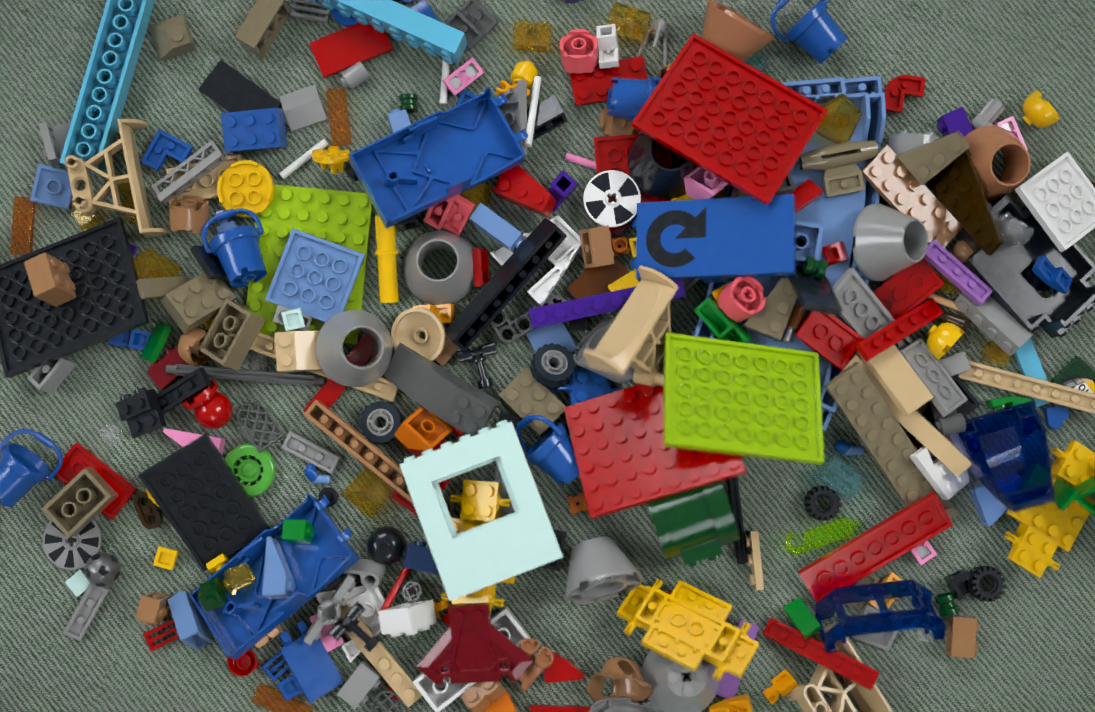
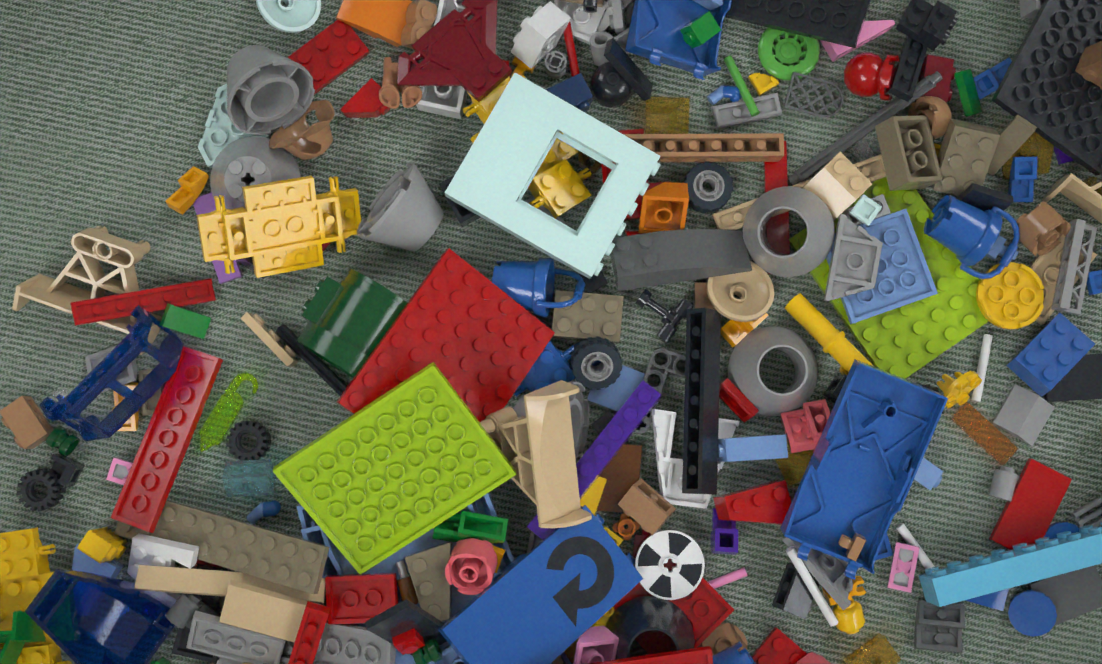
camera: 140 degrees right, 0 degrees up
black tile [318,487,339,507] -> none
dark green wheel [399,93,418,113] -> none
orange plate [567,493,588,514] -> none
light orange plate [763,669,799,704] -> none
none -> yellow brick [77,527,127,564]
none -> red plate [392,628,425,655]
none -> black tile [604,38,653,101]
none -> bright green bar [724,56,760,117]
none -> yellow tile [748,73,779,96]
none -> light grey wing [824,214,883,301]
none -> medium nougat tile [838,533,866,561]
none -> blue slope [1008,157,1037,202]

